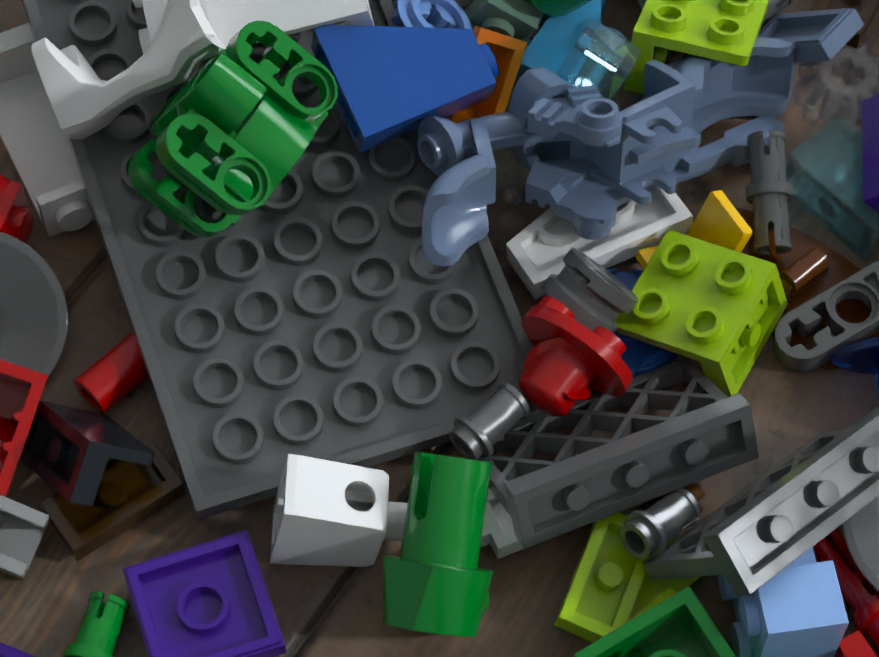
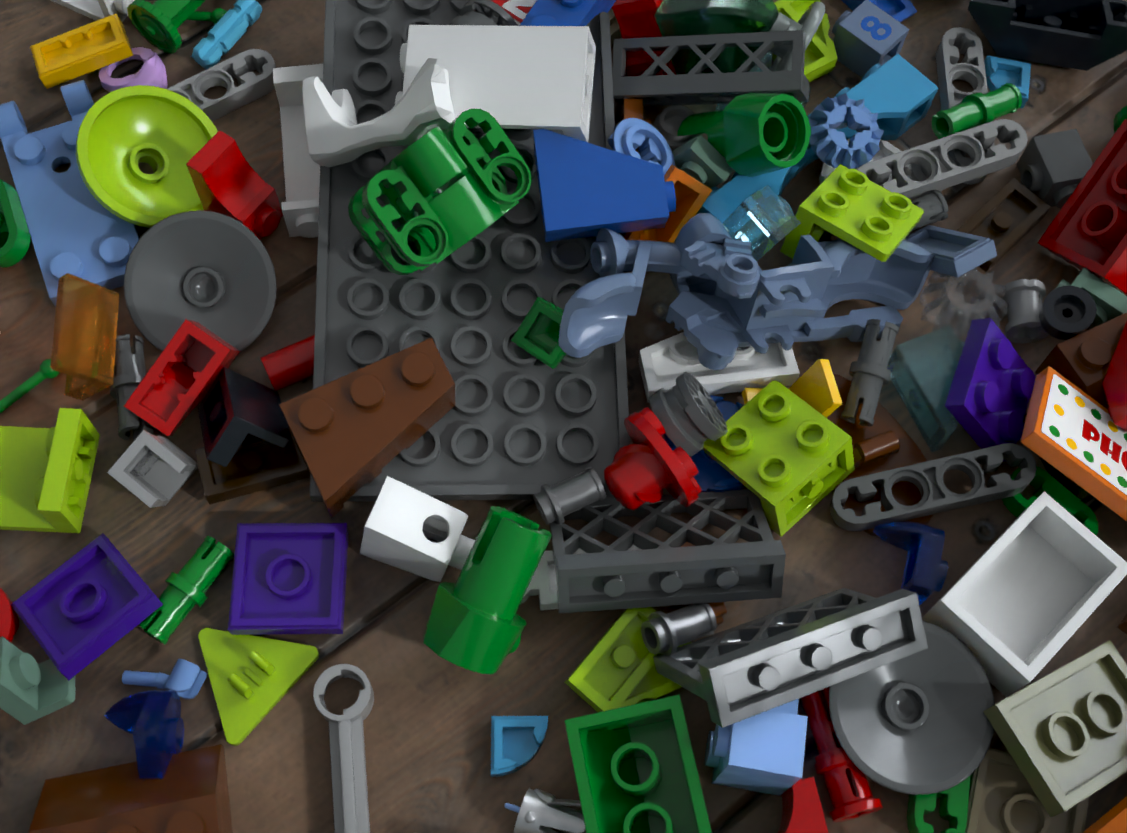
camera: 15 degrees right, 5 degrees up
none -> reddish brown wedge [279,337,456,518]
none -> green slope [511,297,566,369]

